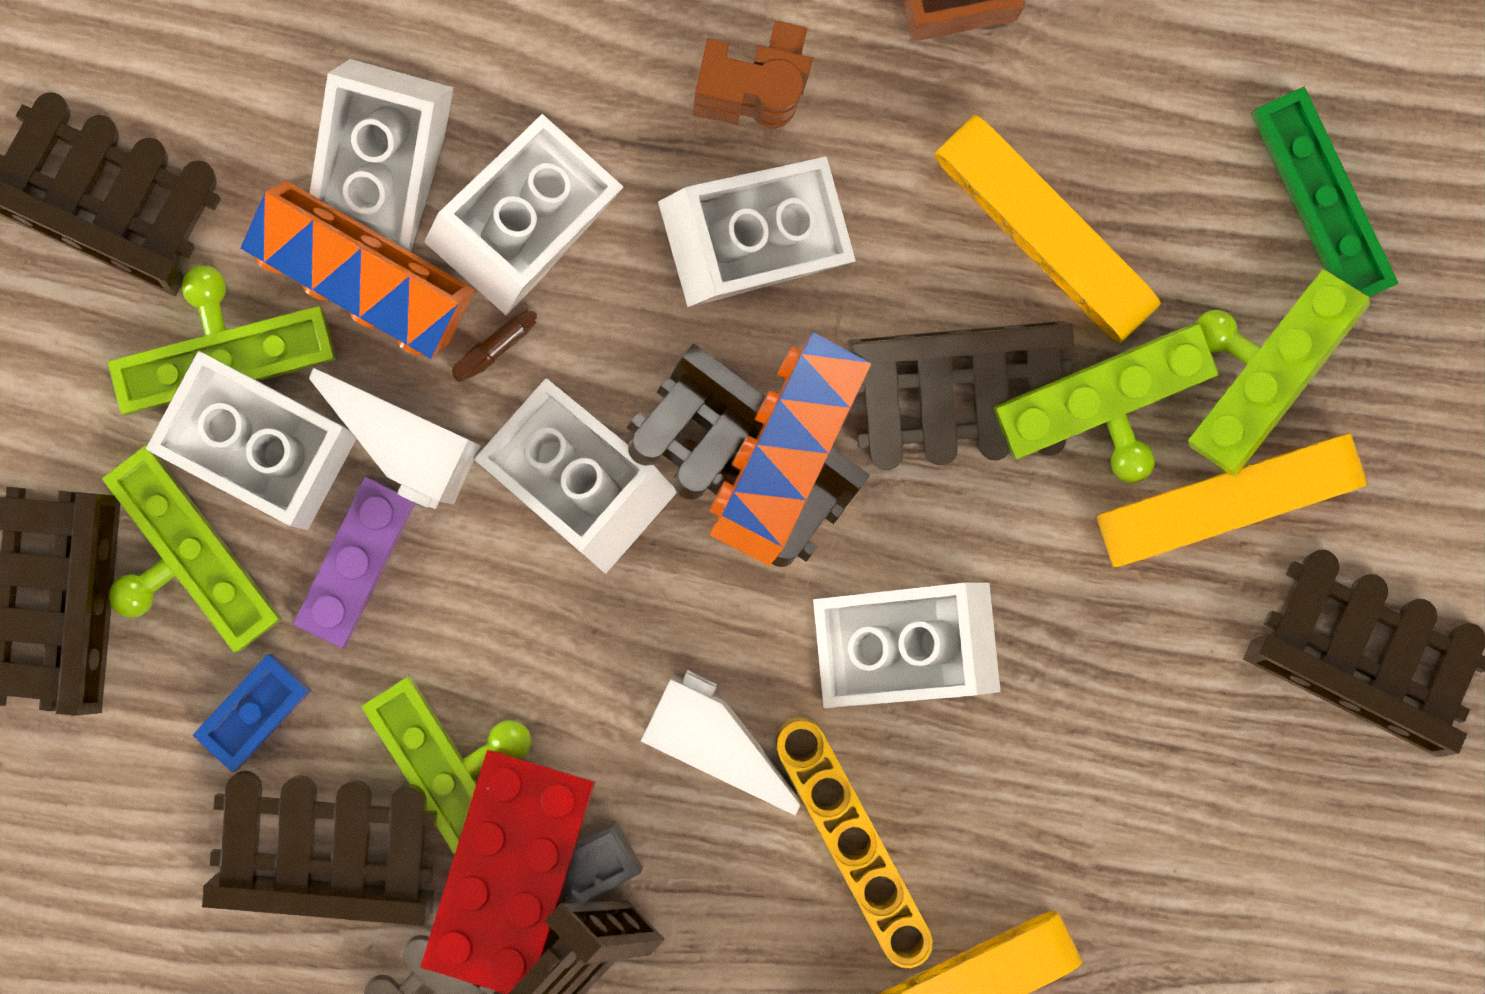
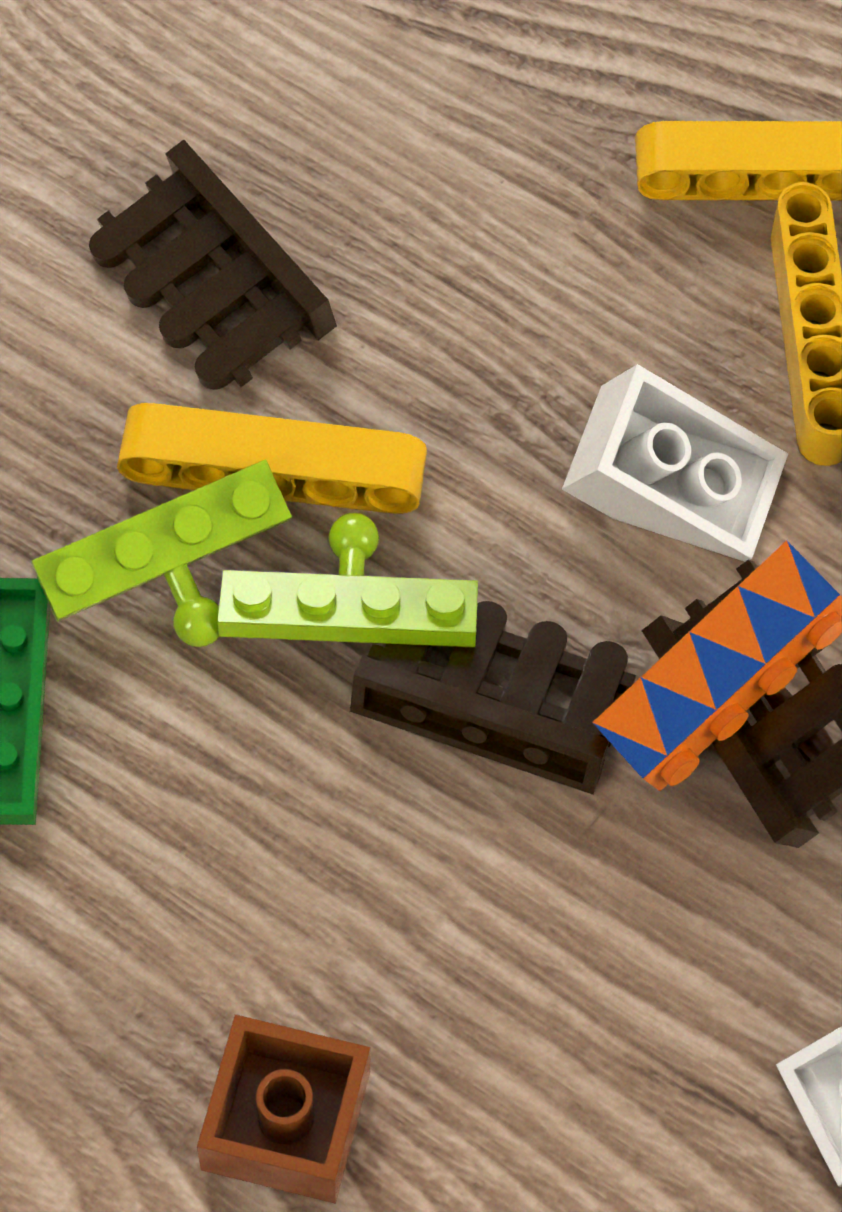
camera: 155 degrees left, 25 degrees down
white slope [658,156,856,307] -> none
dark orange hips [693,21,813,129] -> none
yellow beam [934,115,1161,344] -> none

